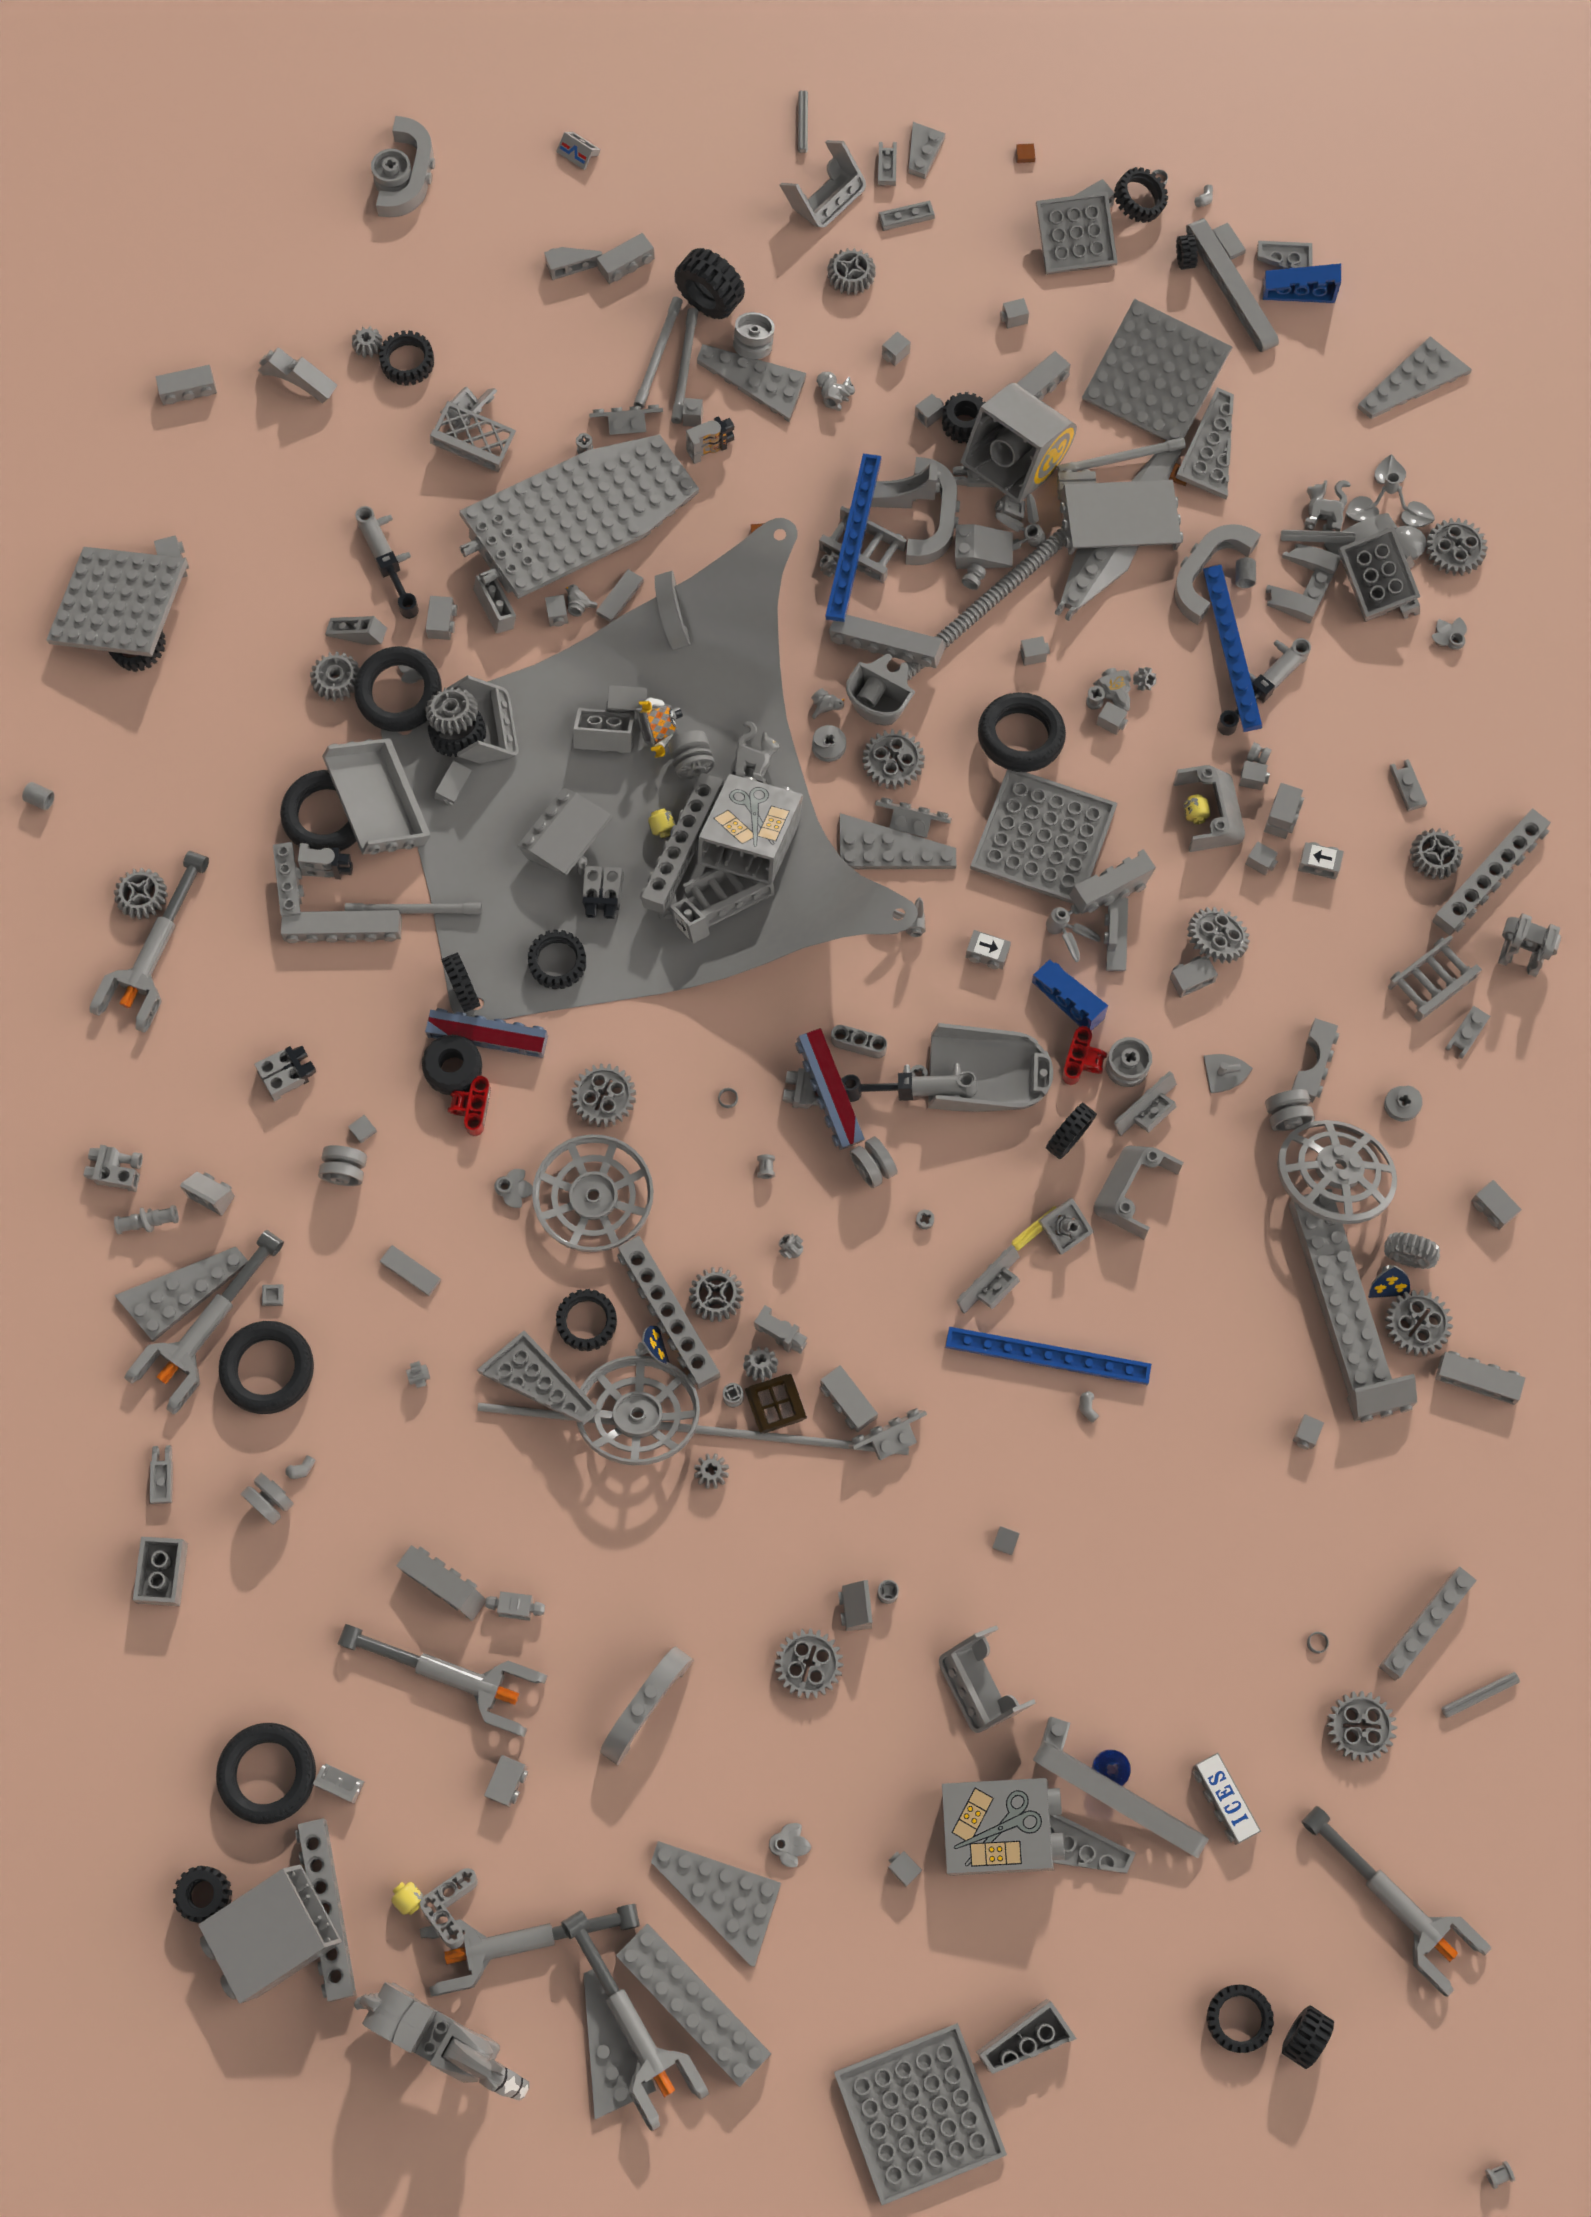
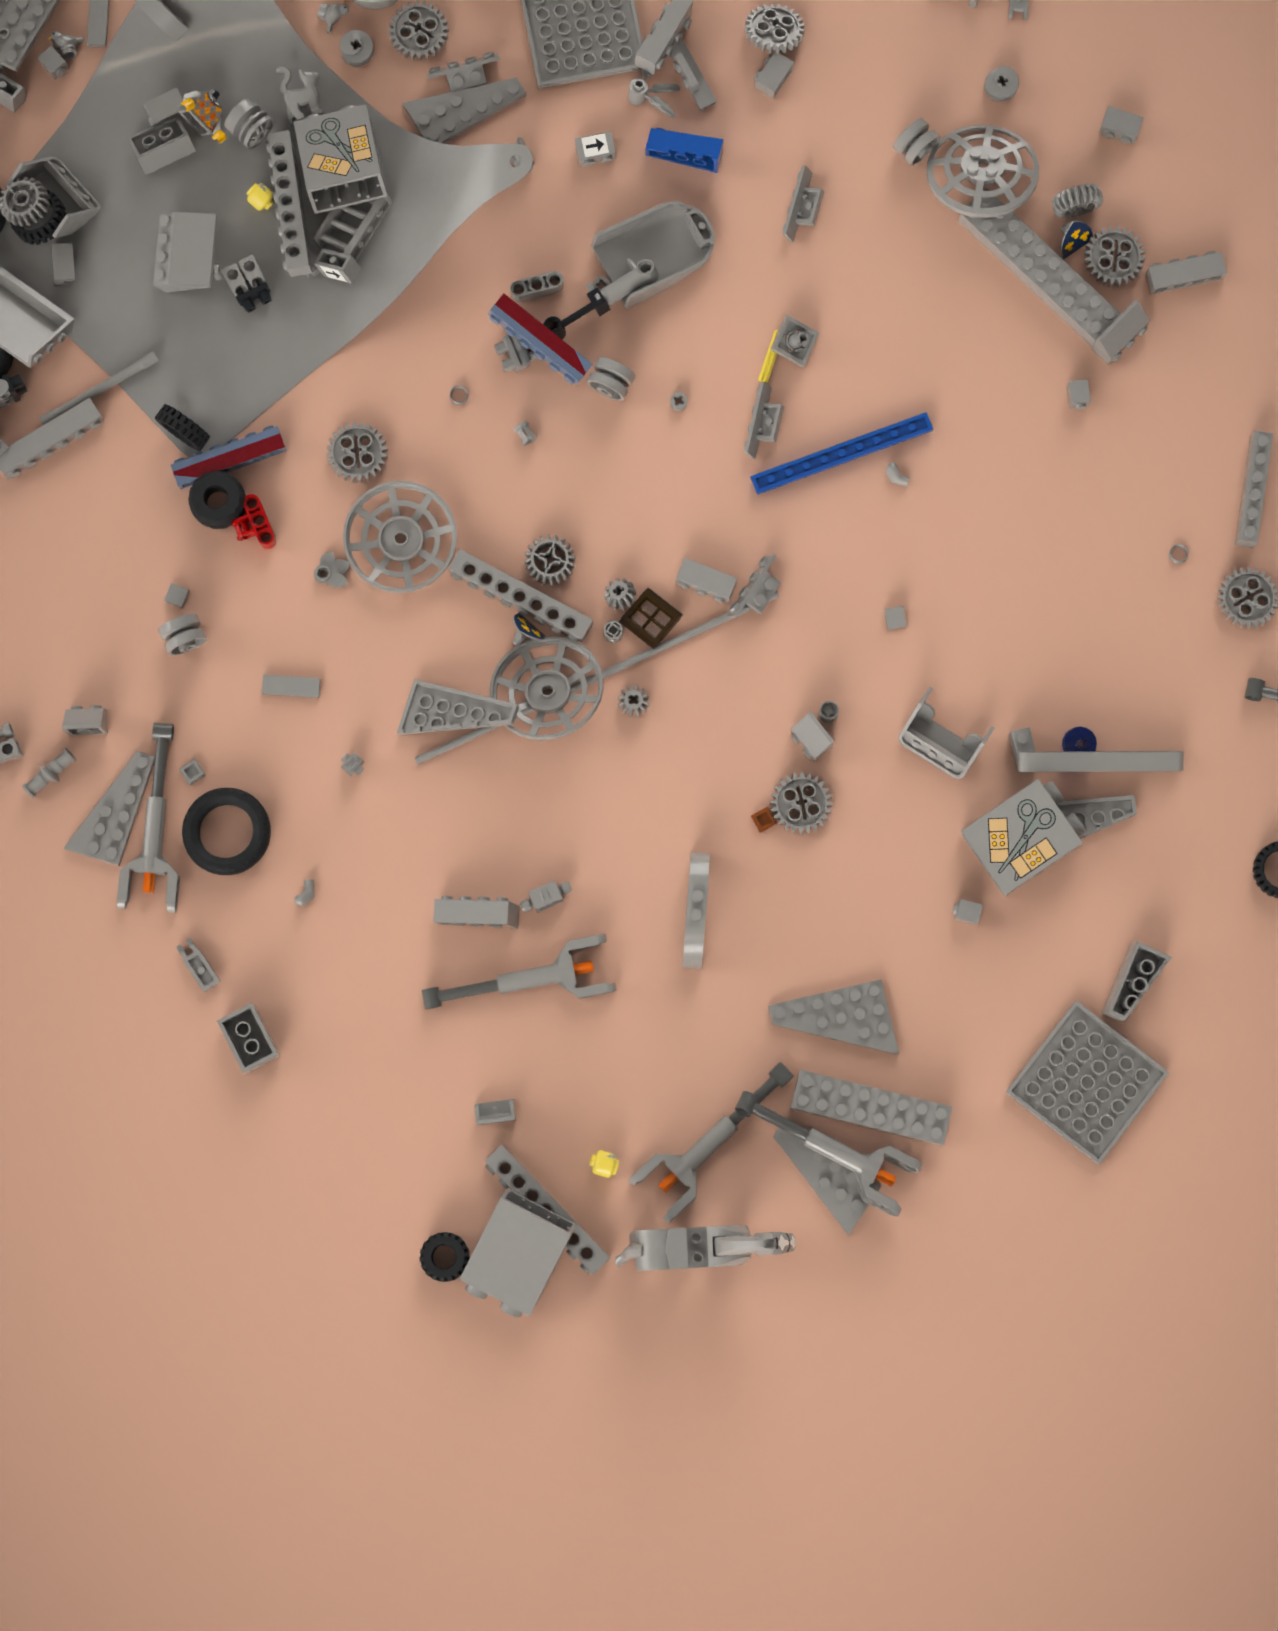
camera: 30 degrees left, 10 degrees up
black tyre [216,1723,316,1824] -> none
light grey wheel [241,1472,294,1525] -> none
light grey hips [254,1046,316,1102] -> none
light grey beam [420,1868,478,1949] -> none
light grey brick [484,1755,528,1807] -> none
black tyre [528,930,586,989] -> none
black tyre [556,1289,617,1351] -> none
light grey hips [754,1305,807,1354] -> none
light grey plate [769,1823,811,1867] -> none
light grey gear [779,1233,803,1259] -> none
black tyre [1046,1102,1097,1159] -> none
red beam [1062,1026,1108,1085] -> none
light grey windscreen [1094,1145,1184,1239] -> none
light grey wheel [1106,1037,1152,1087] -> none
brick [1192,1753,1261,1845] -> none
light grey shield [1204,1054,1253,1093] -> none
light grey arch [1292,1018,1339,1103] -> none
none -> dark orange tile [751,807,777,833]

